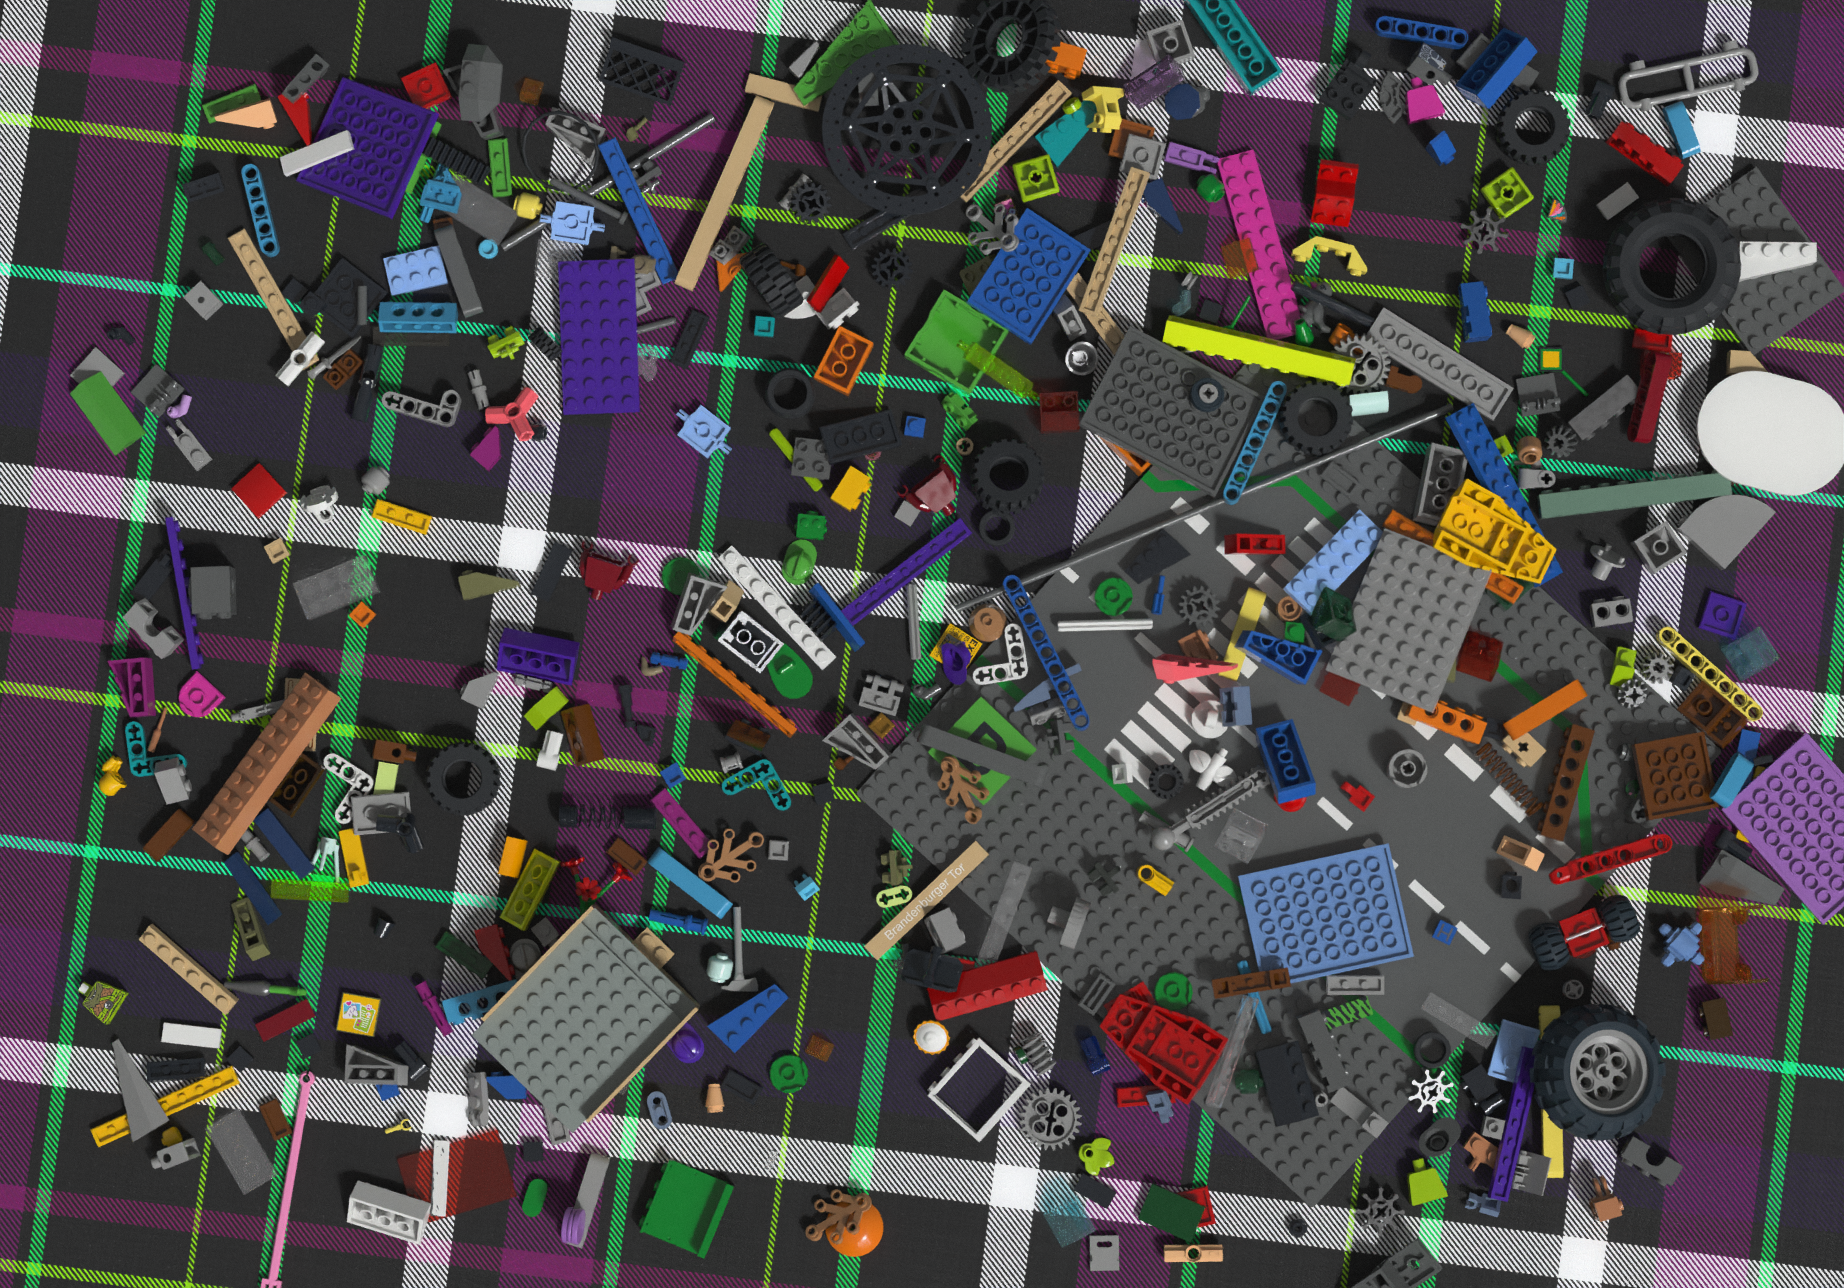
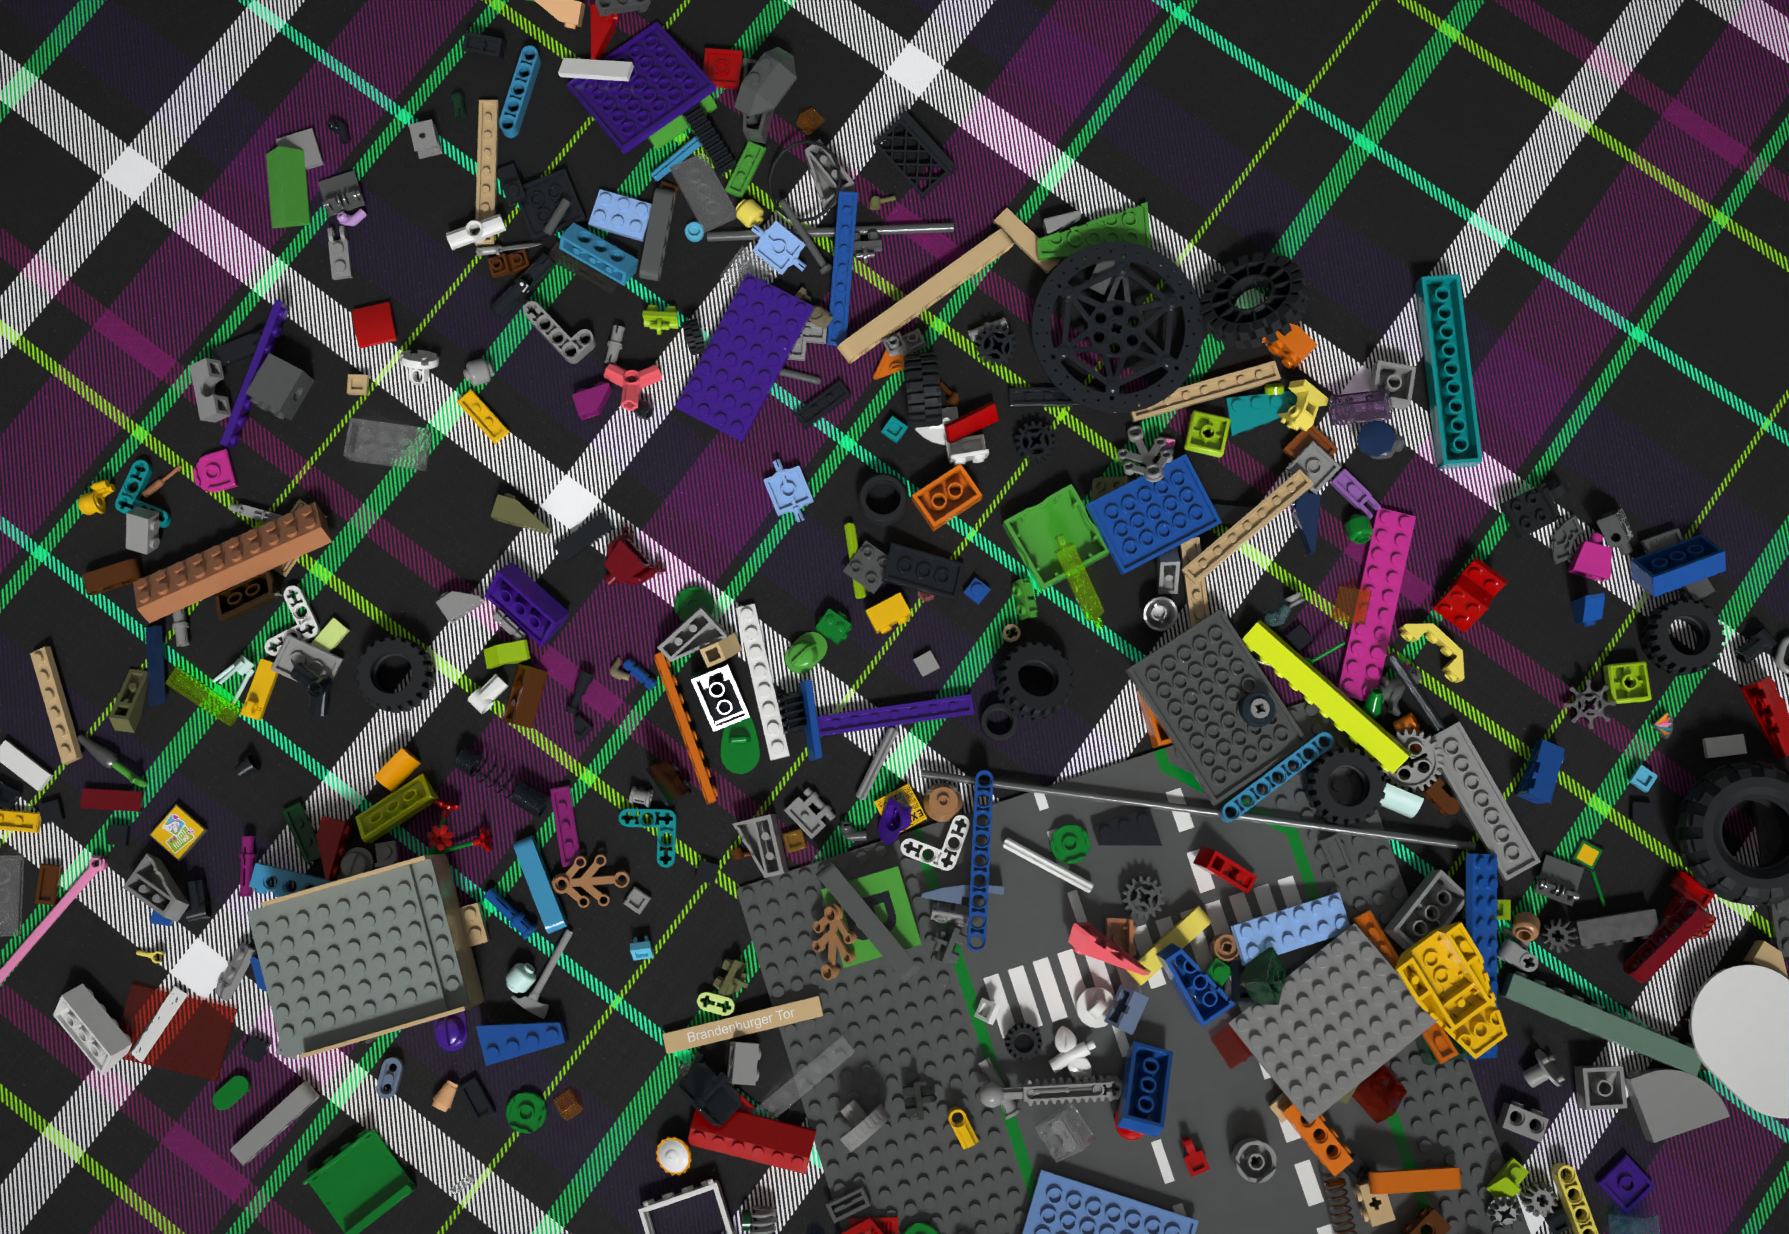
camera: 30 degrees right, 5 degrees down
magenta wedge [108,658,156,717] -> none
dark blue tile [253,808,316,880] -> none
orange plate [349,601,376,629] -> none
reddish brown torso [371,739,417,764] -> none
dark azure slope [420,169,462,214] -> none
medium lavender head [561,1207,586,1245] -> none
reddish brown tile [606,837,648,876] -> none
clear plate [638,346,658,382] -> none
blue plate [660,762,686,789] -> none
dark red torso [897,455,957,516] -> none
clear red slope [1039,391,1080,434] -> none
blue axle [1151,575,1165,615] -> none
blue beam [1374,16,1468,49] -> none
light nougat cone [1506,324,1536,349] -> none

